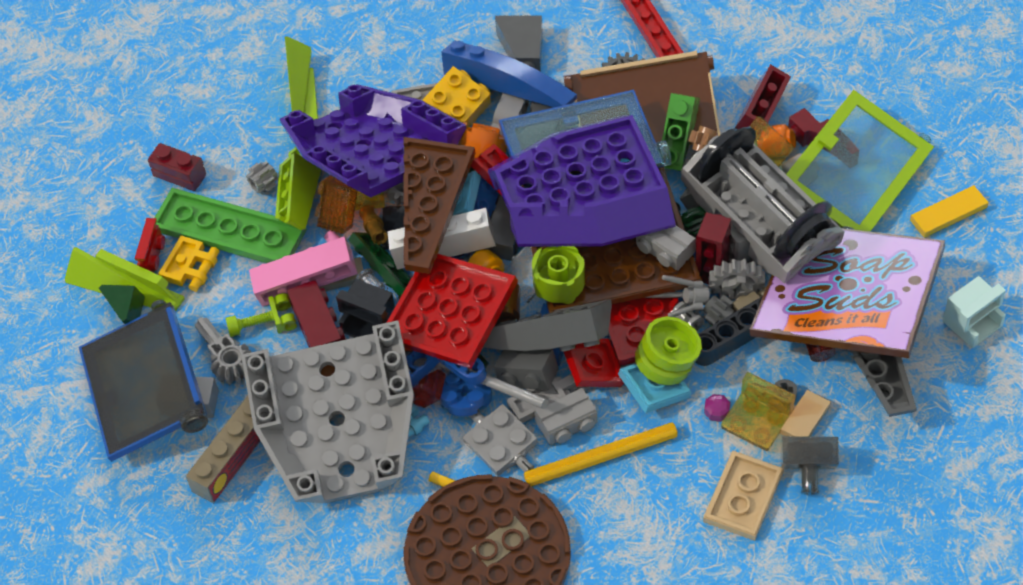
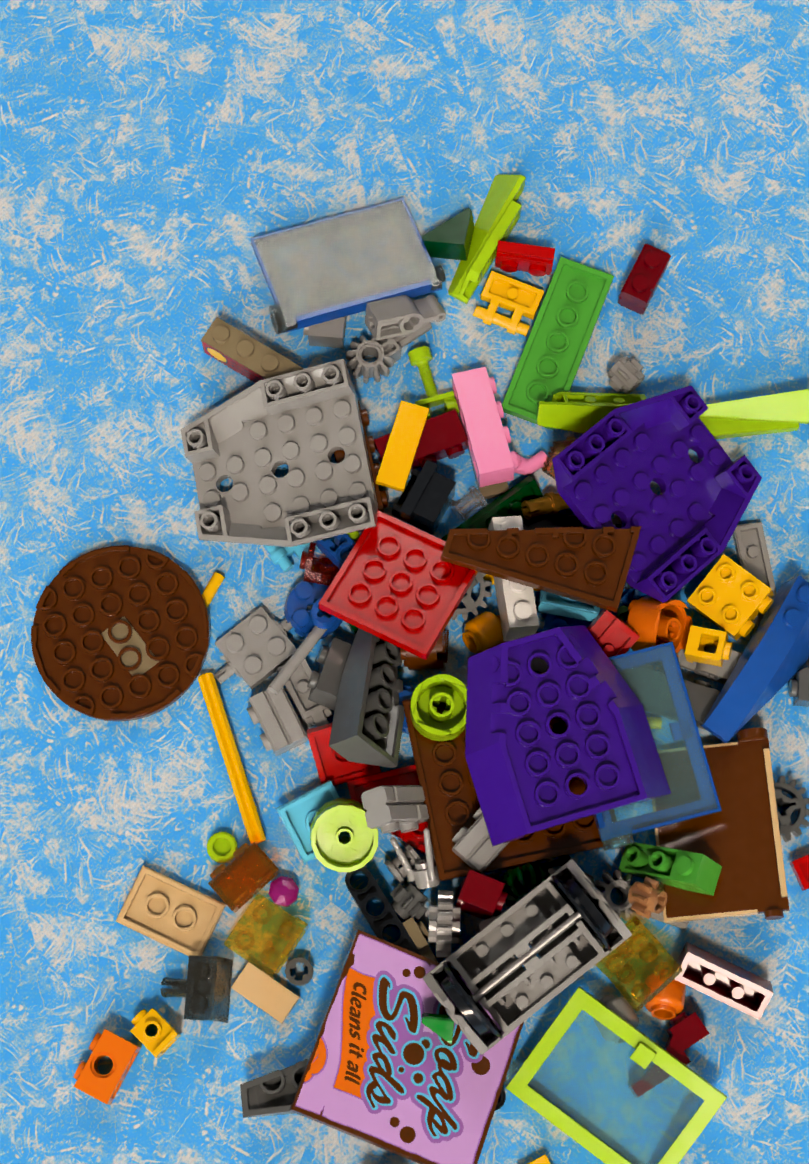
camera: 85 degrees right, 20 degrees up
none -> orange brick [73,1029,141,1105]
none -> yellow brick [130,1008,181,1058]
none -> lime tile [207,832,238,863]
none -> clear orange brick [208,842,280,913]
none -> light grey brick [361,785,429,834]
none -> light grey piece [365,295,446,341]
none -> yellow tile [376,400,429,492]
none -> green slope [421,1013,454,1044]
none -> yellow brick [684,625,733,667]

